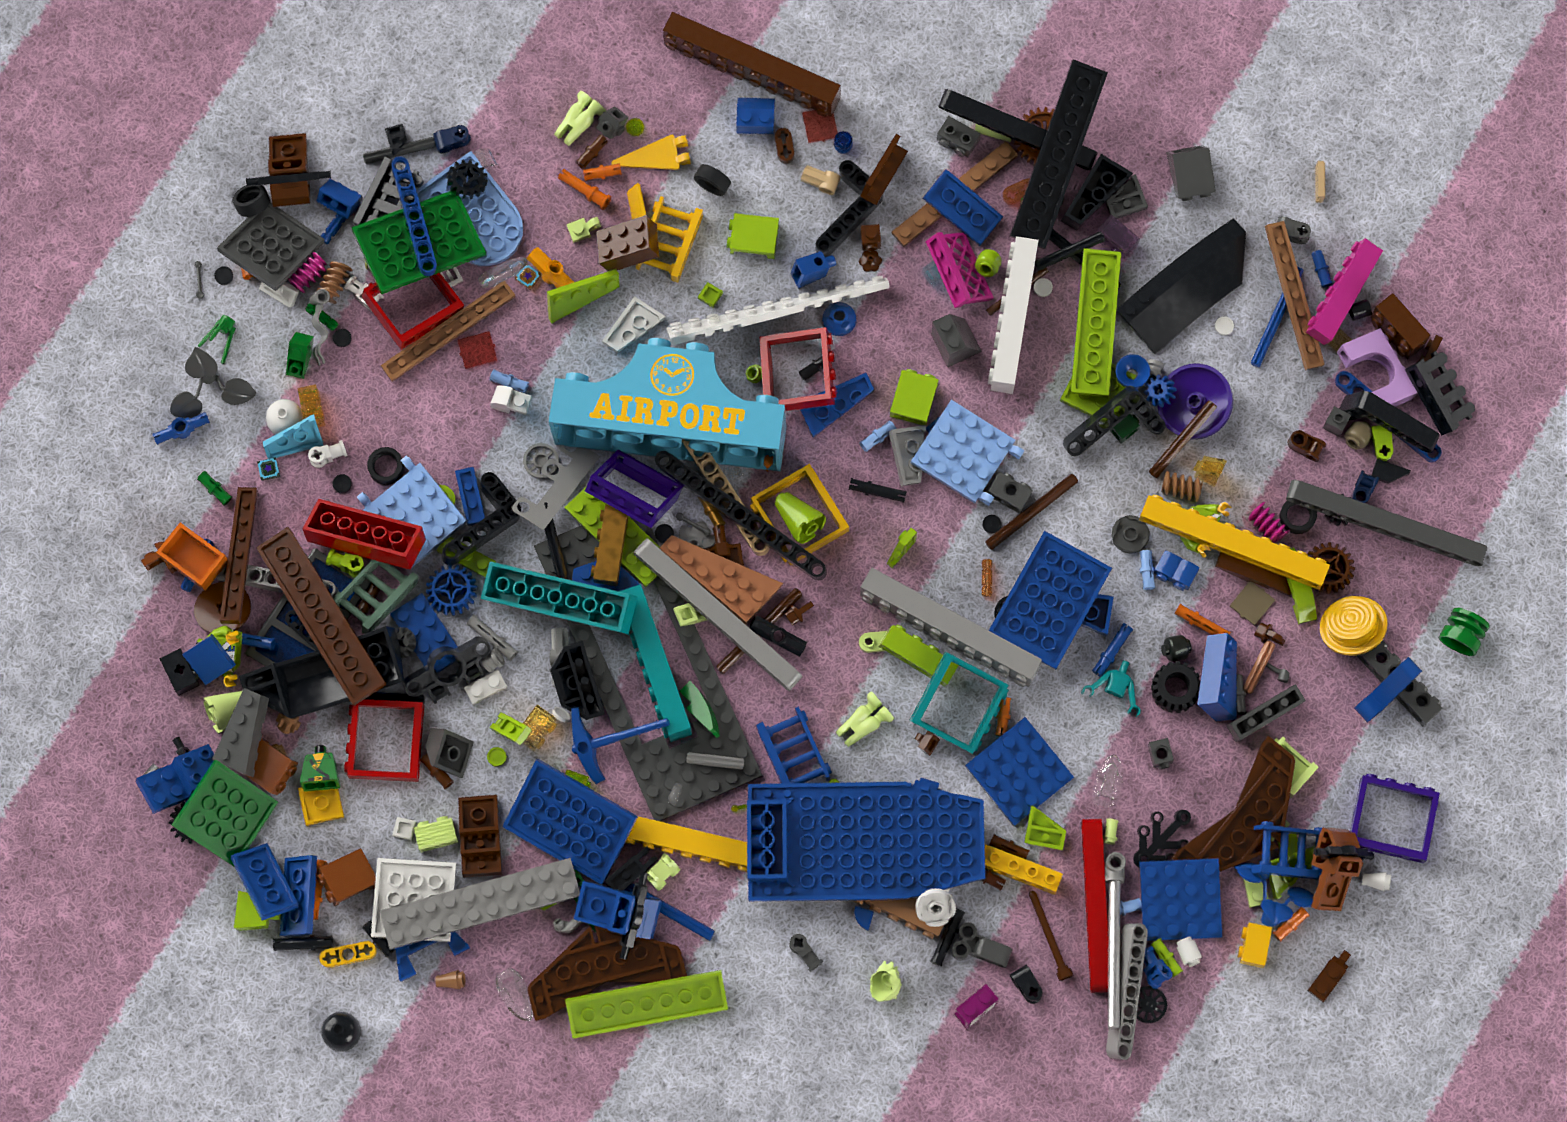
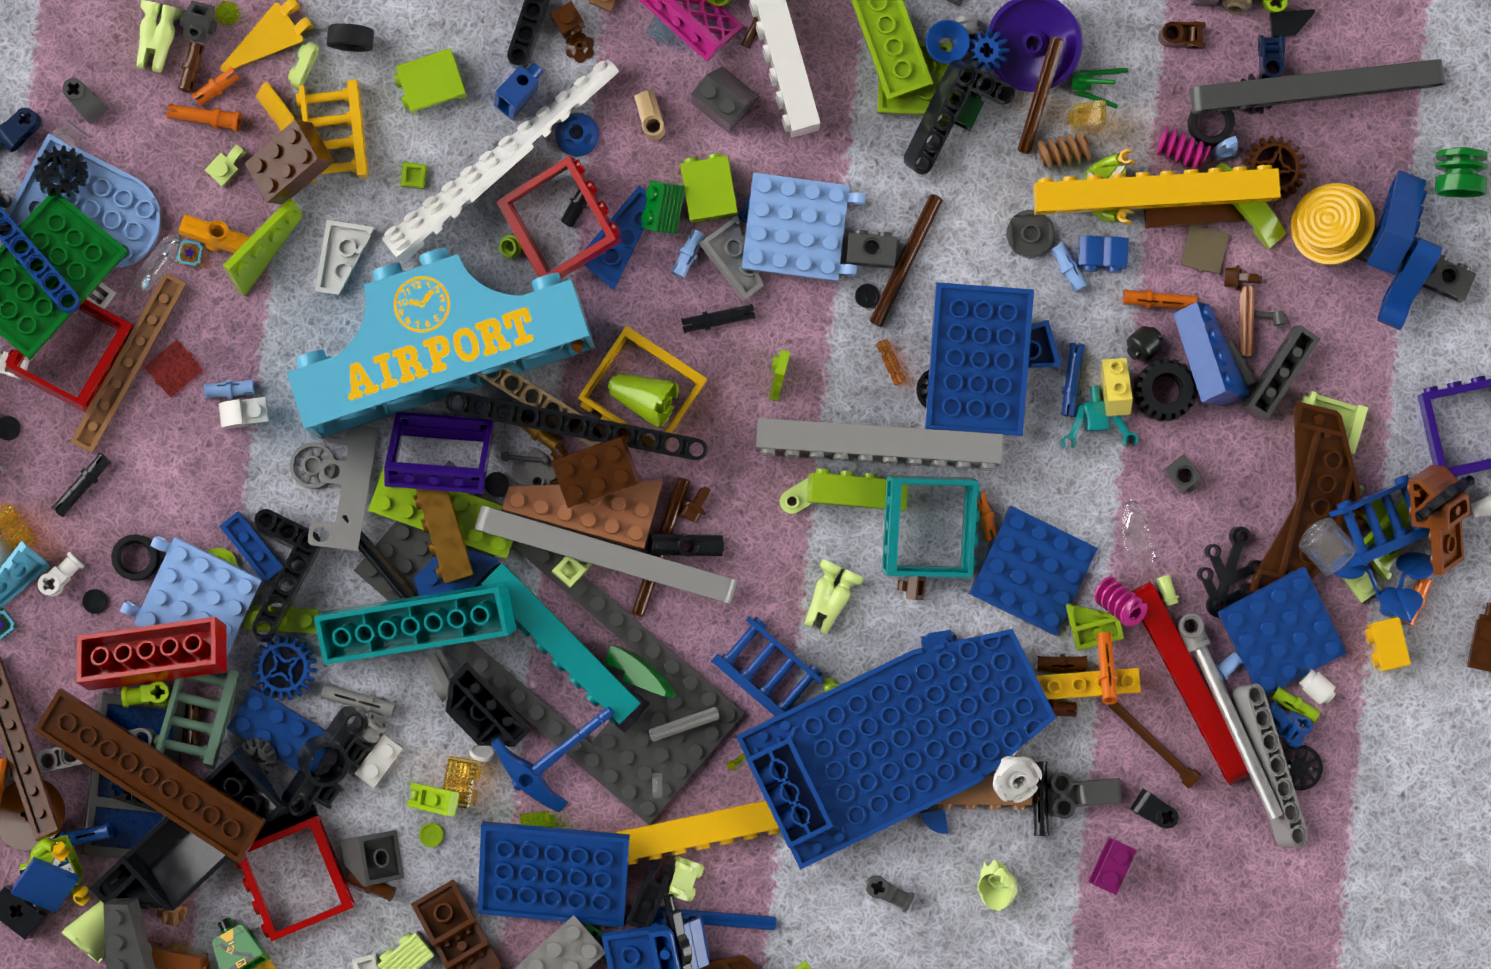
camera: 30 degrees left, 10 degrees up
none -> black pin [51,452,112,517]
none -> dark grey piece [62,78,108,125]
none -> yellowish green plate [288,42,319,89]
none -> reddish brown brick [551,435,640,508]
none -> tan piece [634,90,665,141]
none -> green brick [642,180,685,234]
none -> green plant [1071,68,1128,108]
none -> dark pink piece [1095,576,1148,627]
none -> orange pin [1096,632,1118,704]
none -> light yellow brick [1100,358,1133,416]
none -> light blue tile [1211,136,1238,161]
none -> clear piece [1298,517,1358,576]
none -> blue wedge [1367,170,1427,275]

